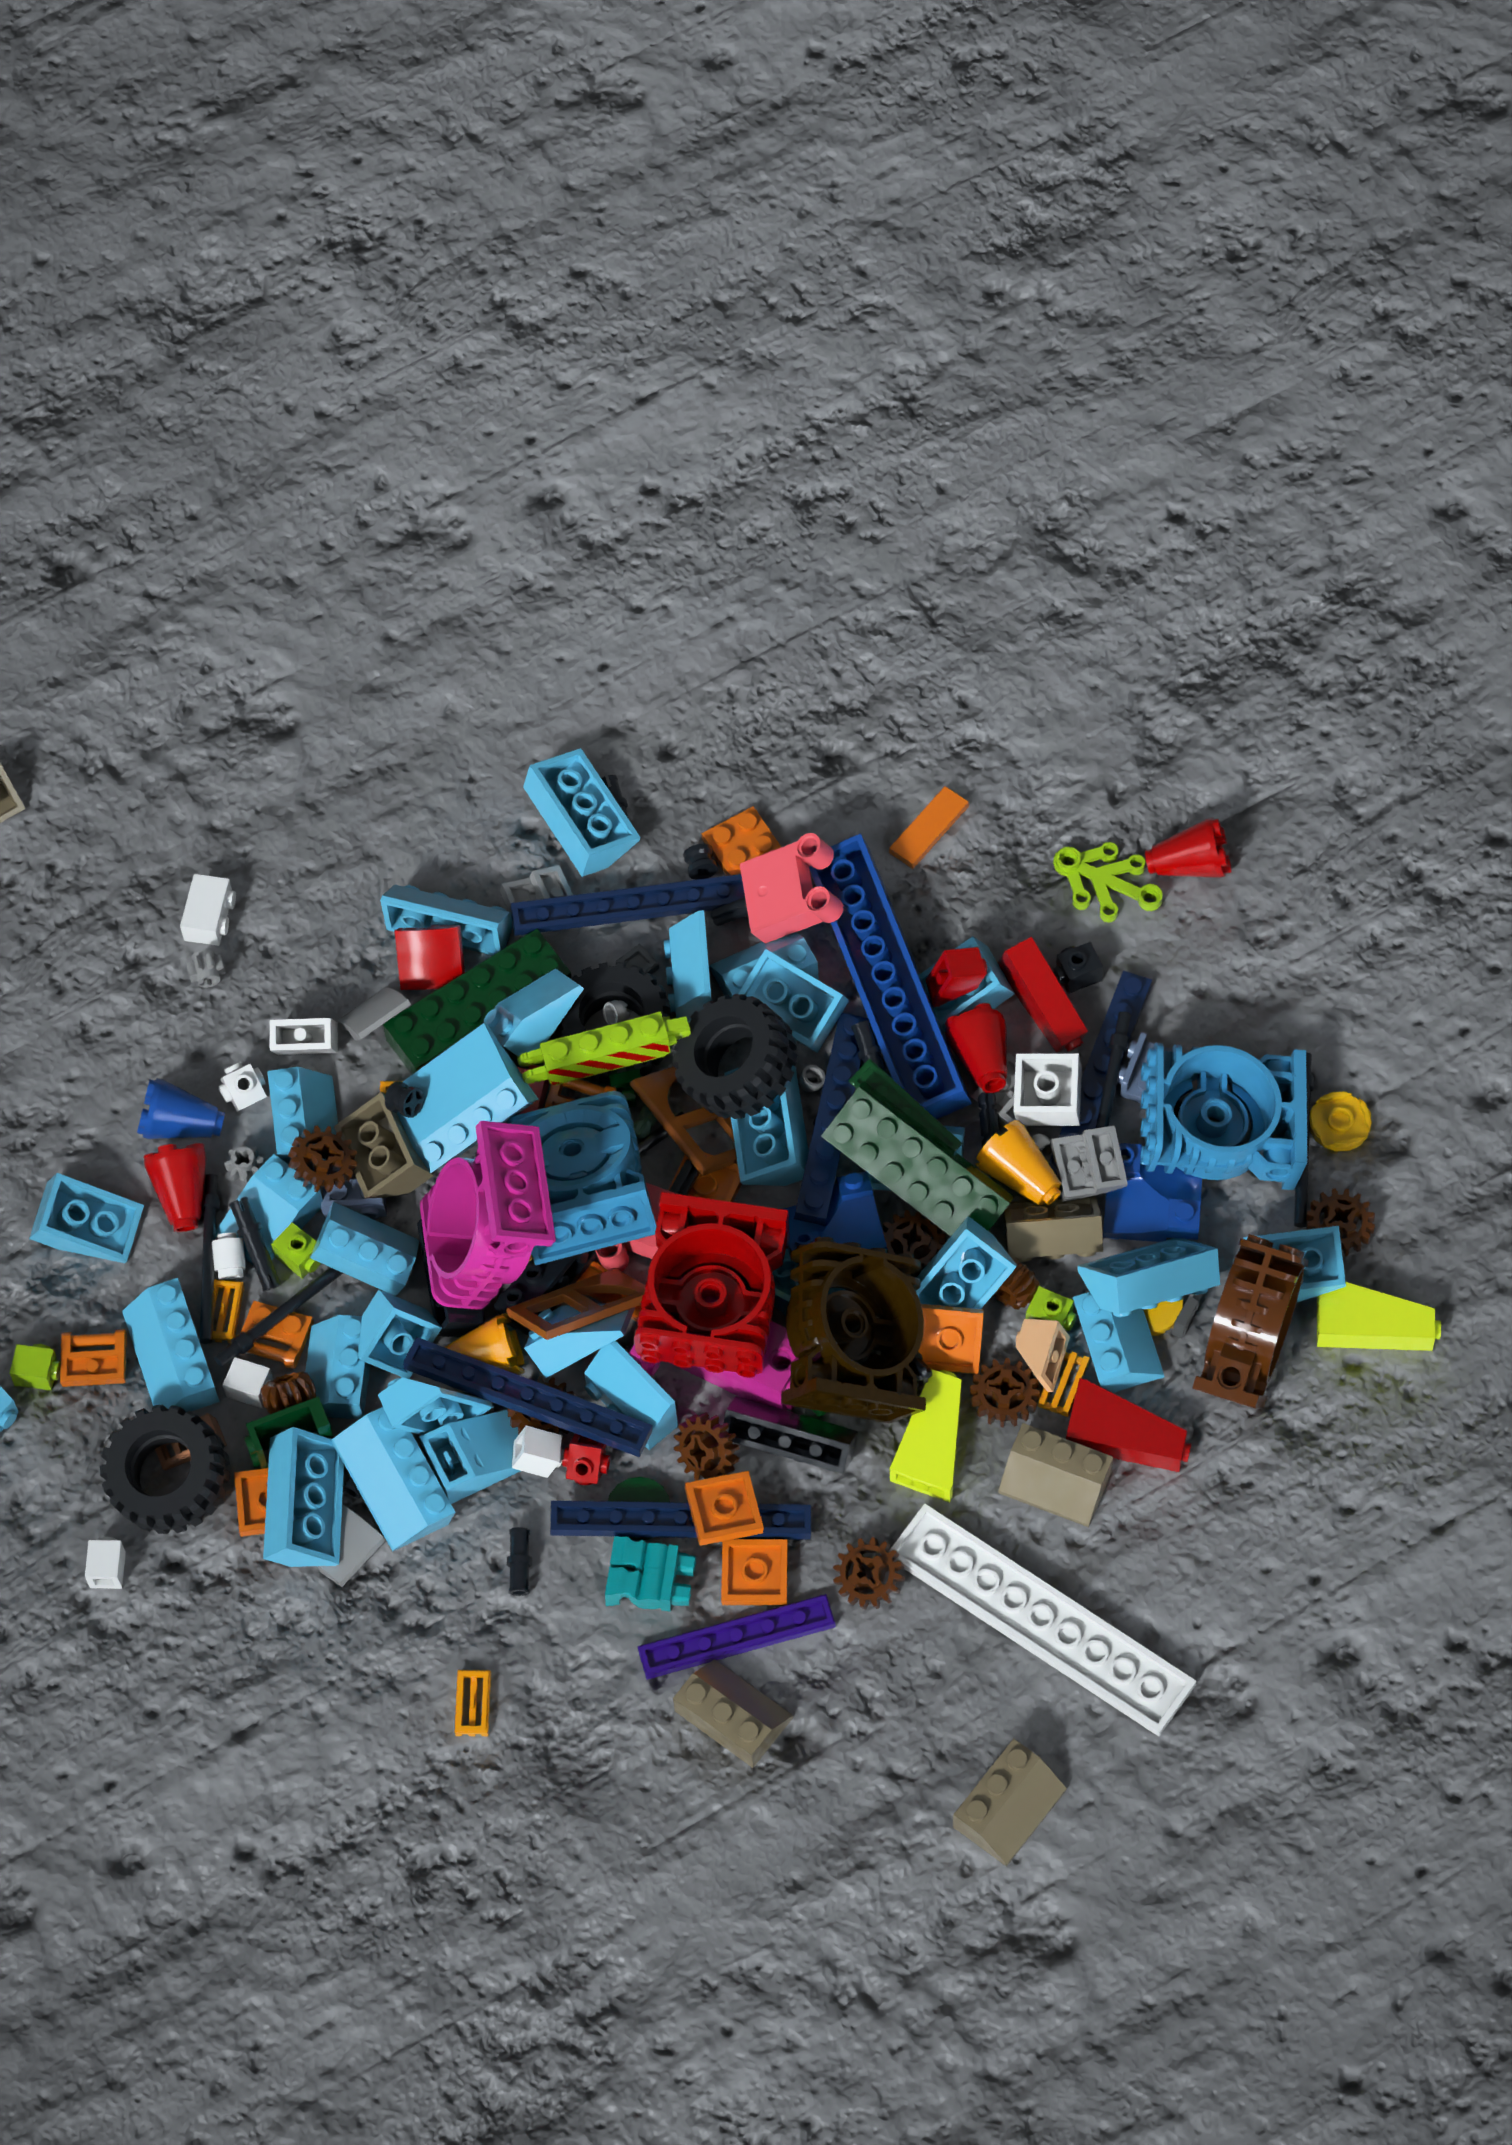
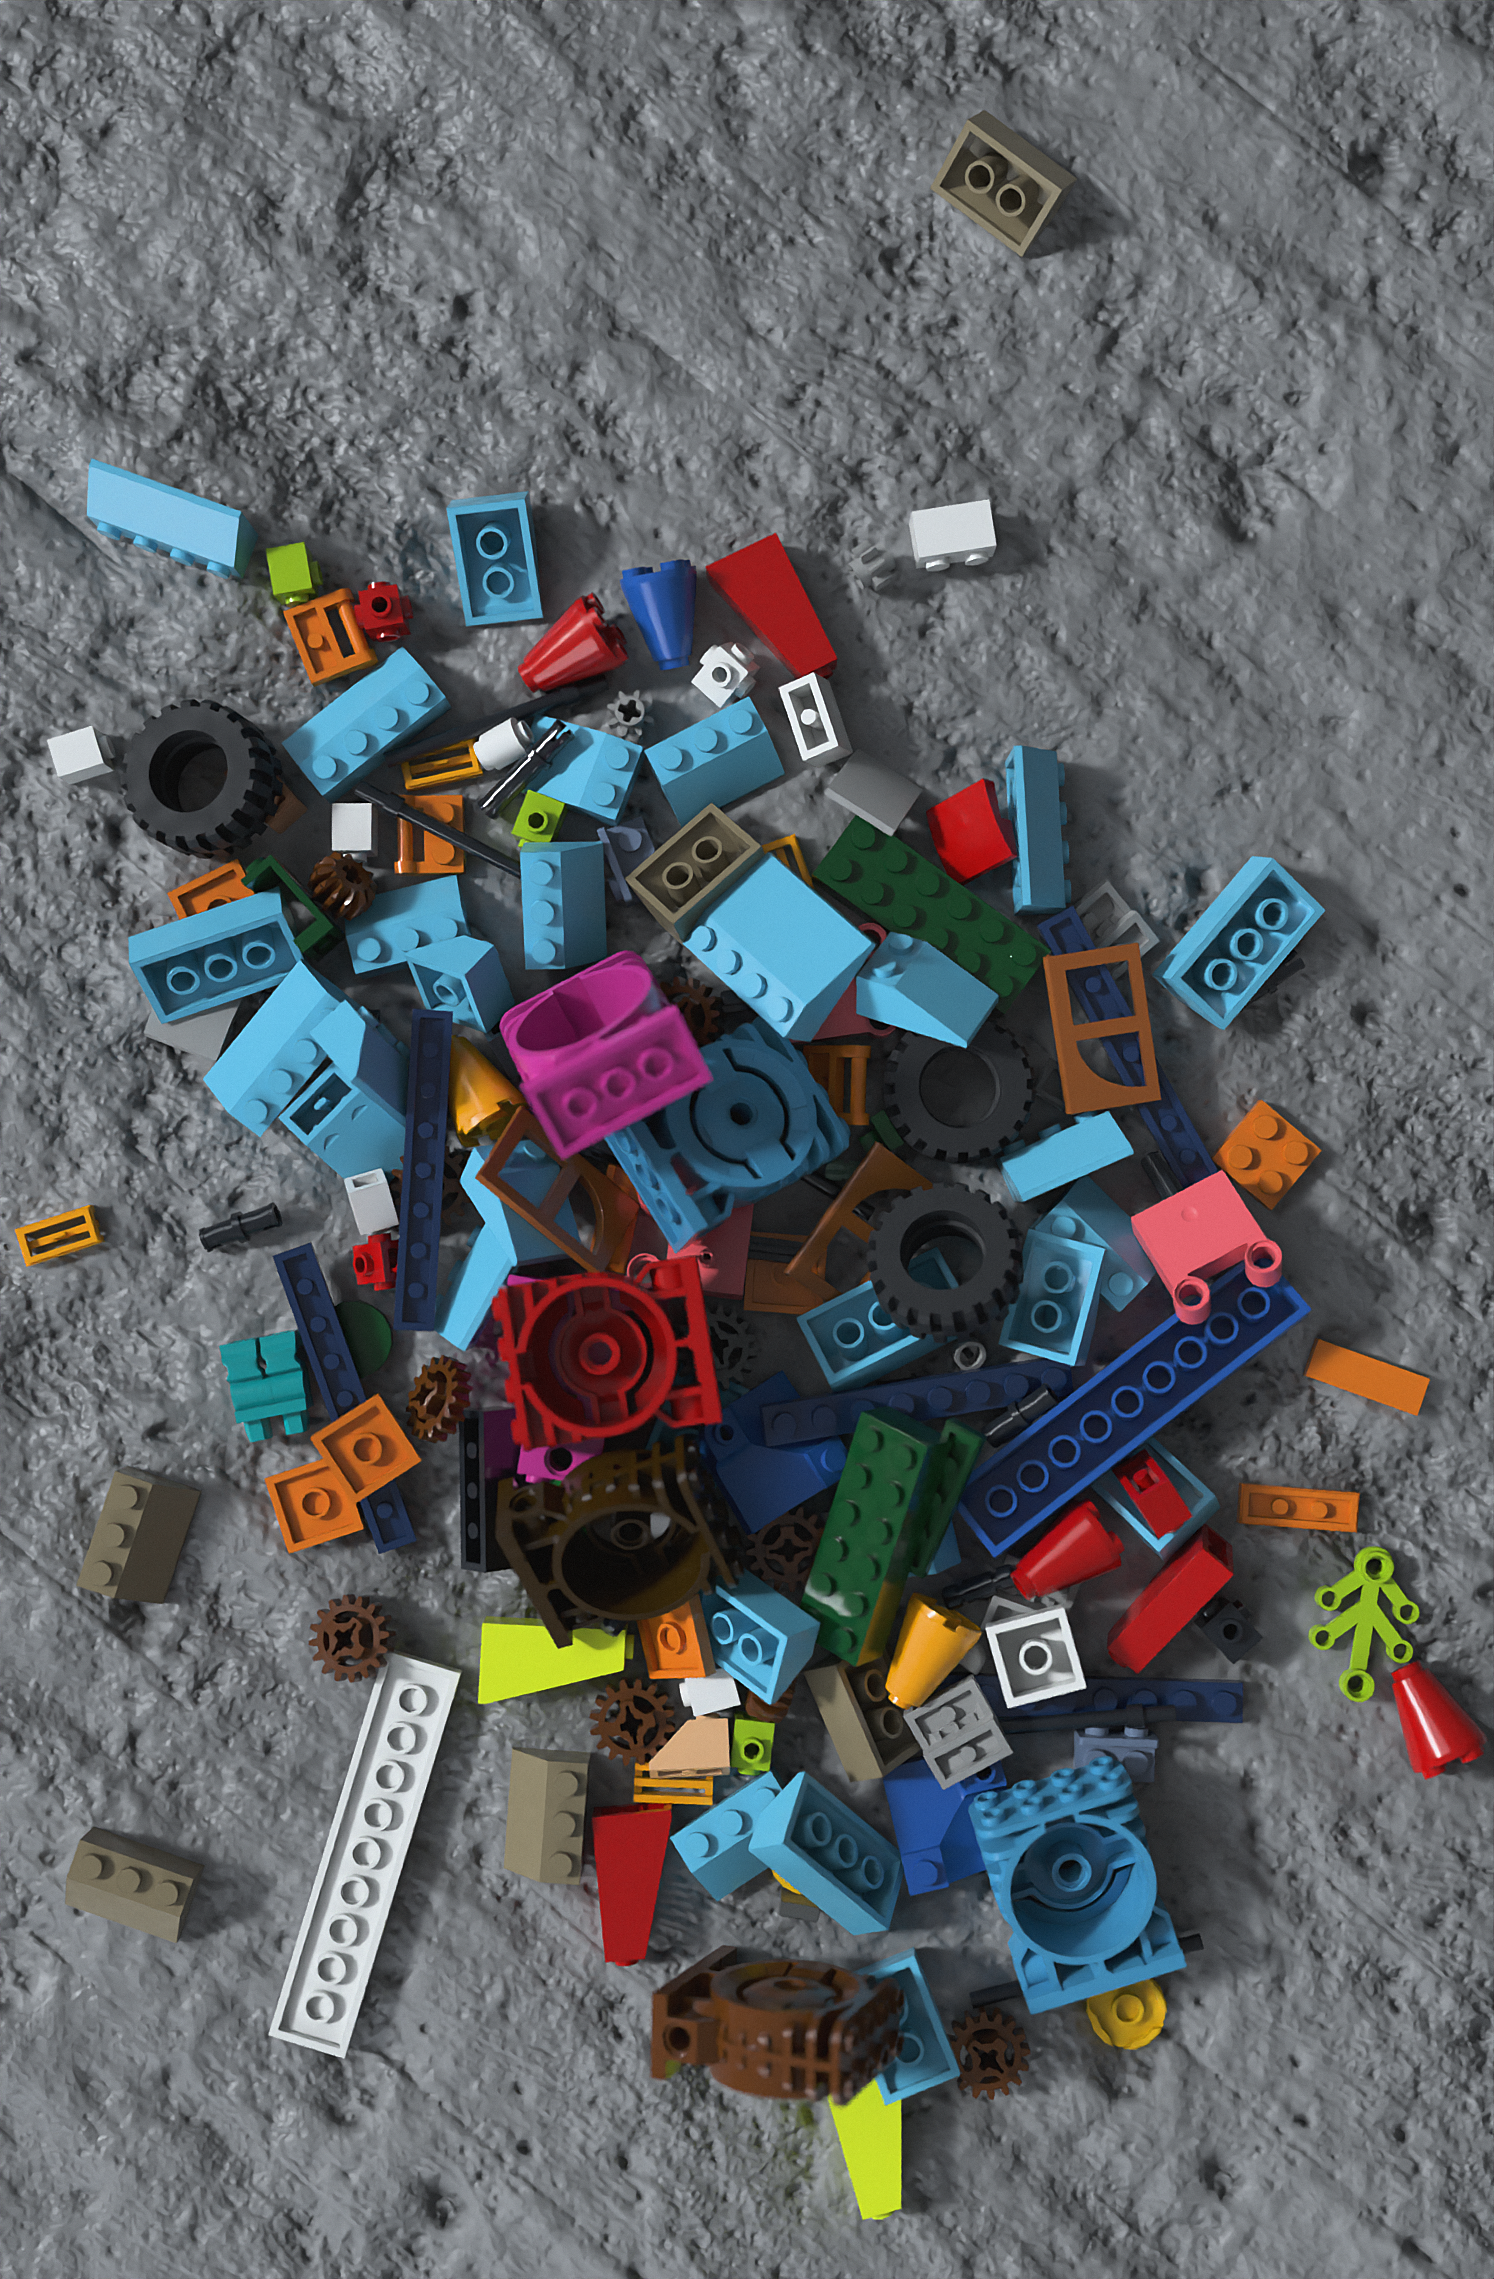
camera: 70 degrees right, 25 degrees up
reddish brown gear [288,1125,357,1193] -> none
black wheel [385,1081,424,1118] -> none
lime hinge [517,1011,691,1085] -> none
light grey hinge [603,1000,630,1025] -> none
dark purple tile [637,1594,836,1680] -> none
black wheel [683,843,718,880] -> none
none -> red brick [354,581,414,642]
none -> white brick [679,1662,741,1717]
none -> red slope [705,533,838,680]
none -> dark orange window [1043,942,1161,1115]
none -> orange tile [1236,1482,1360,1533]

